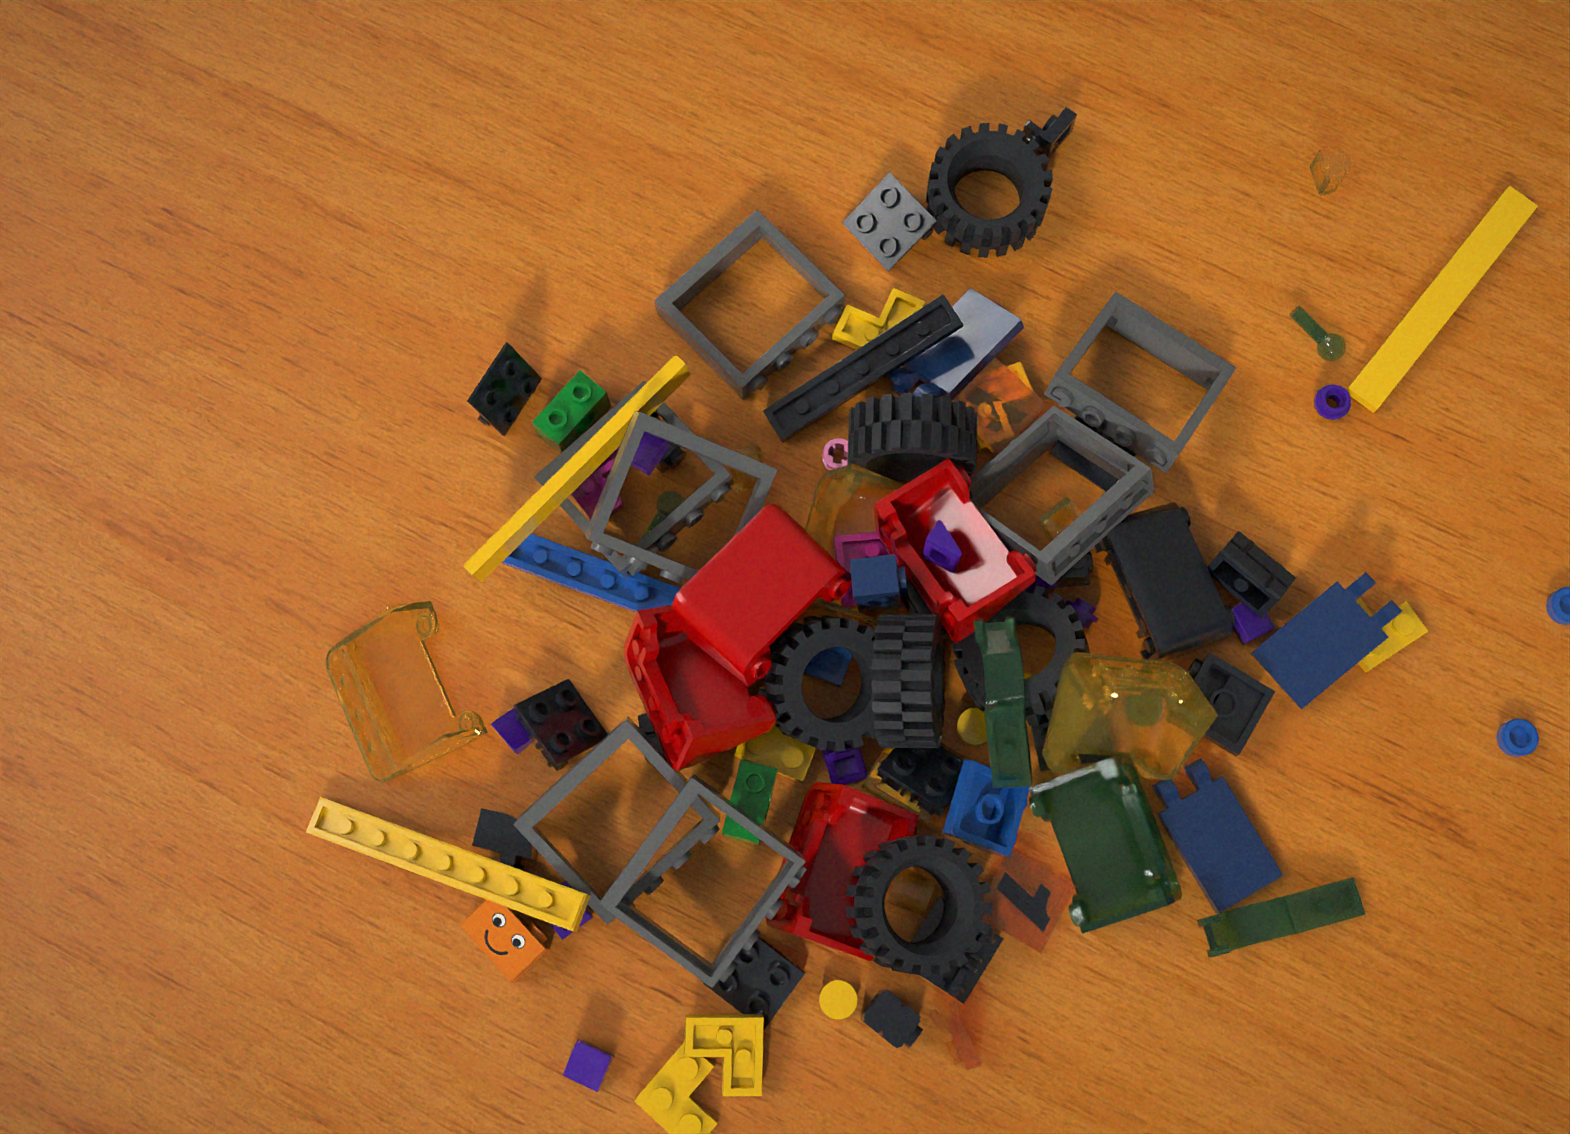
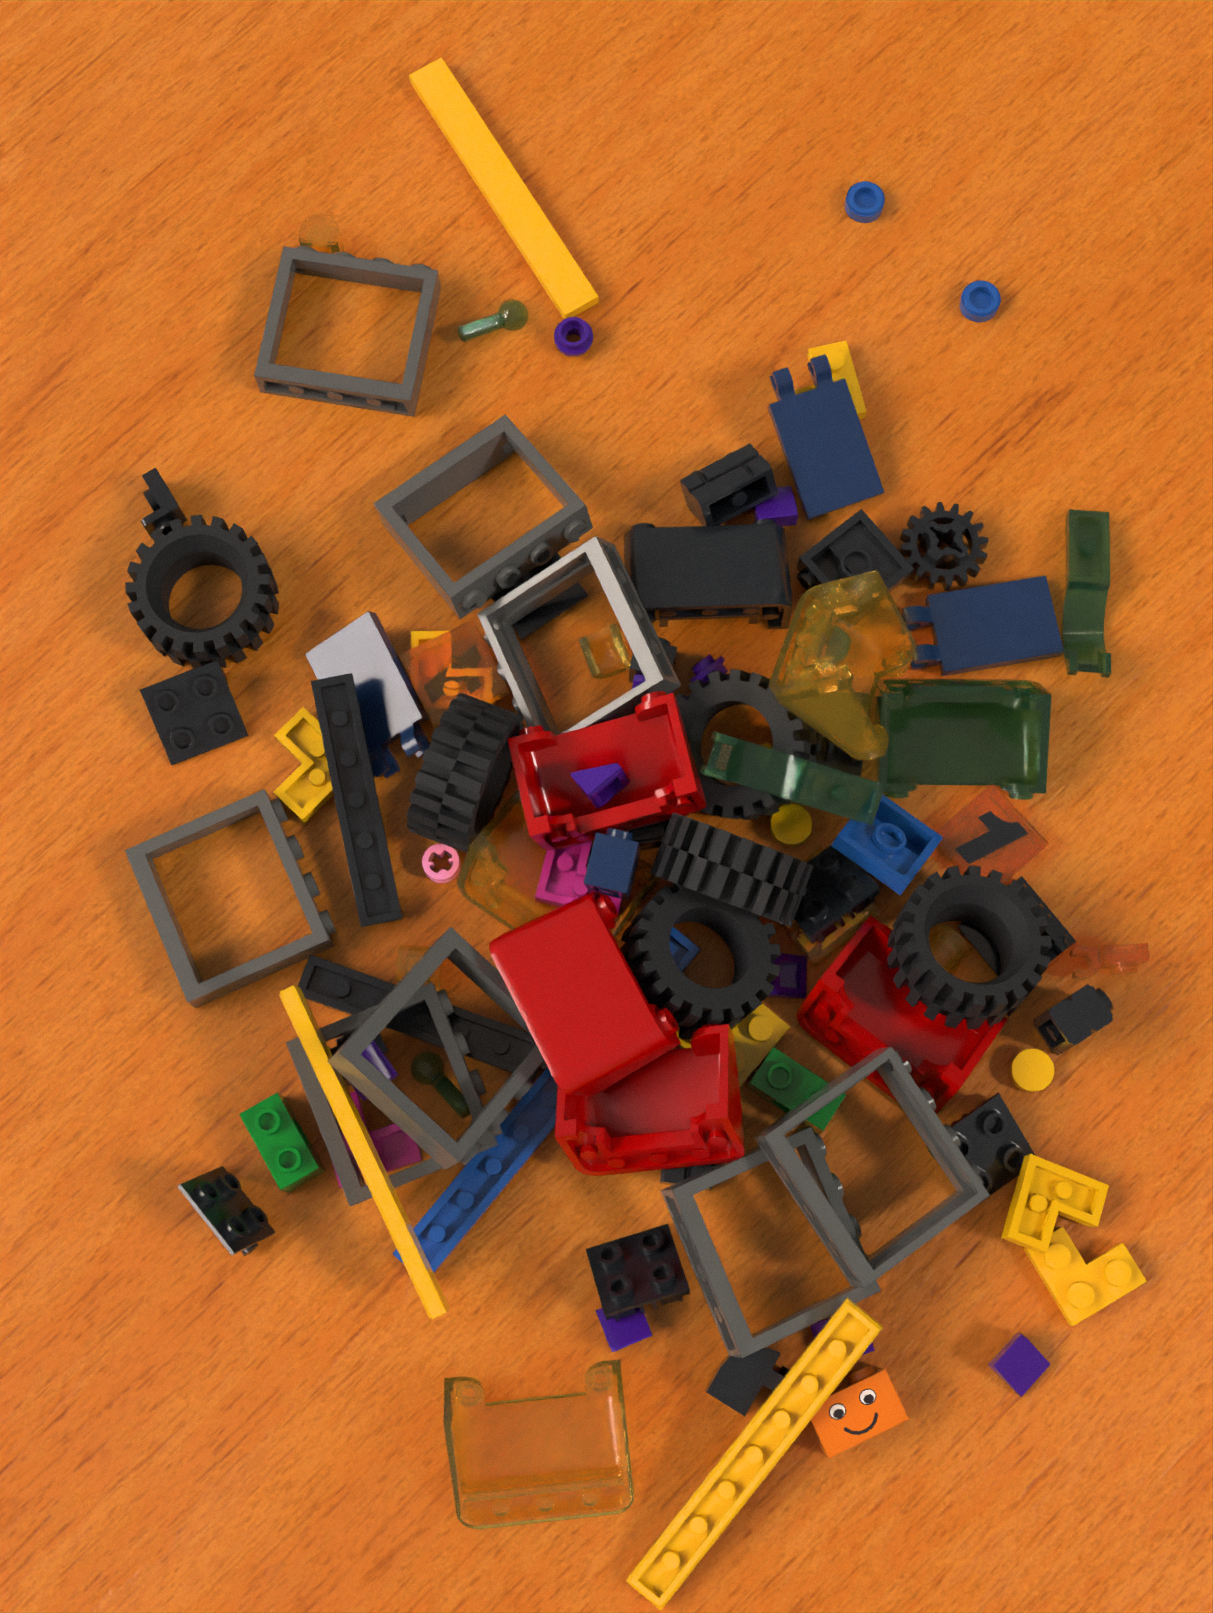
camera: 70 degrees left, 0 degrees up
none -> dark grey window [254,246,441,417]
none -> black plate [298,954,540,1080]
none -> black gear [899,502,989,591]

